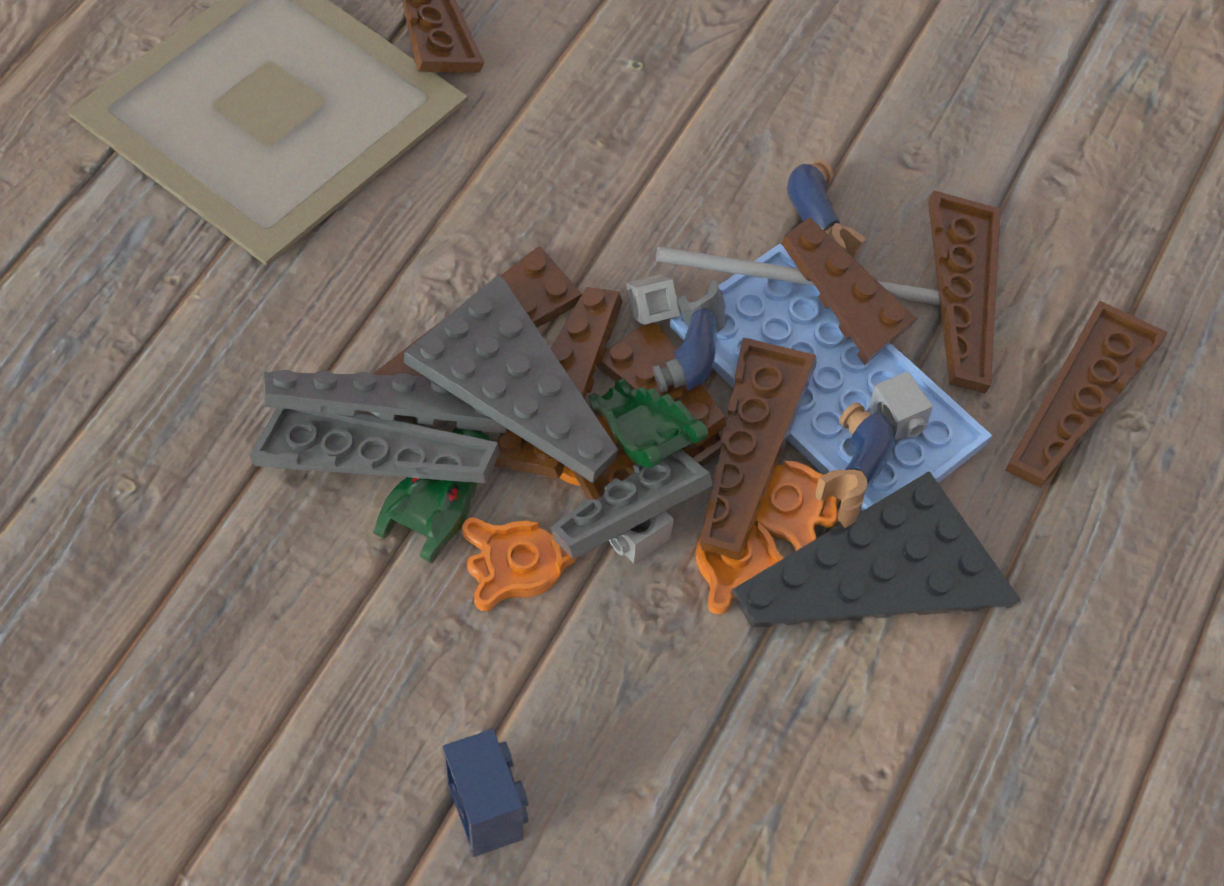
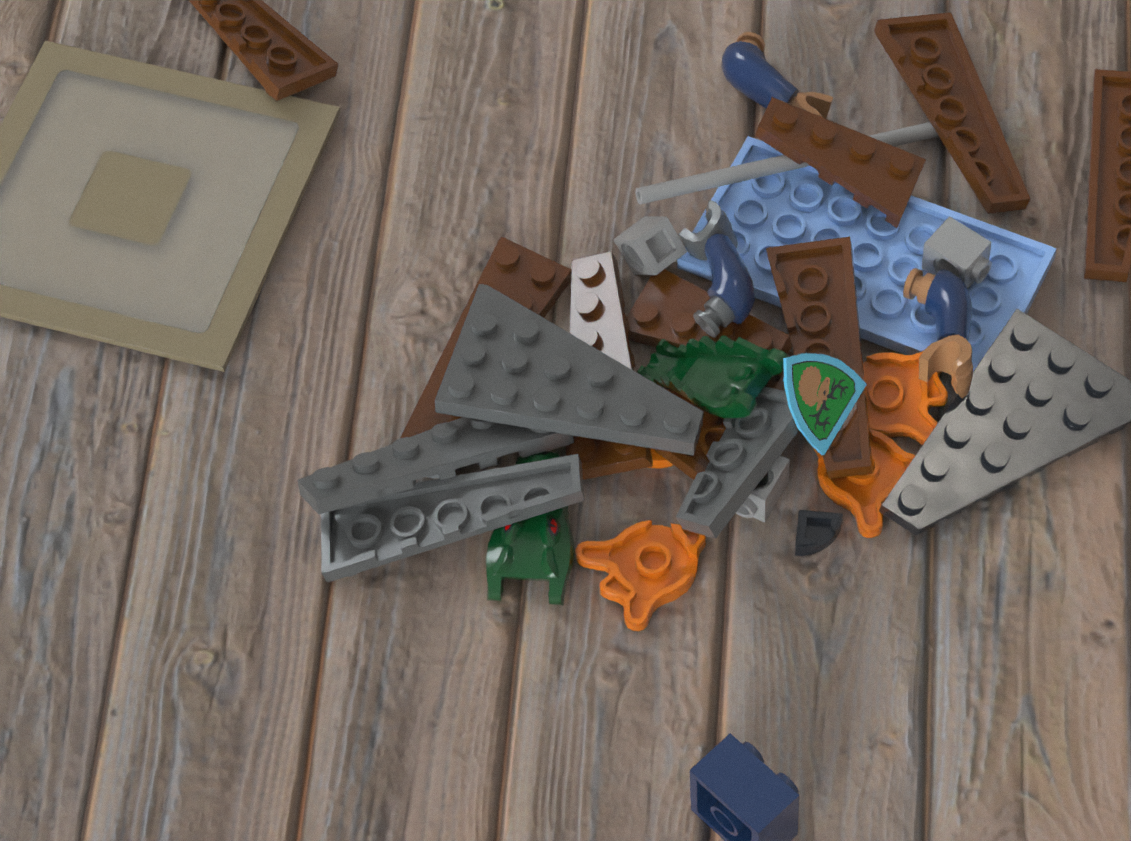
camera: 15 degrees left, 0 degrees up
none -> shield [783,353,867,456]
none -> black tile [795,510,843,556]

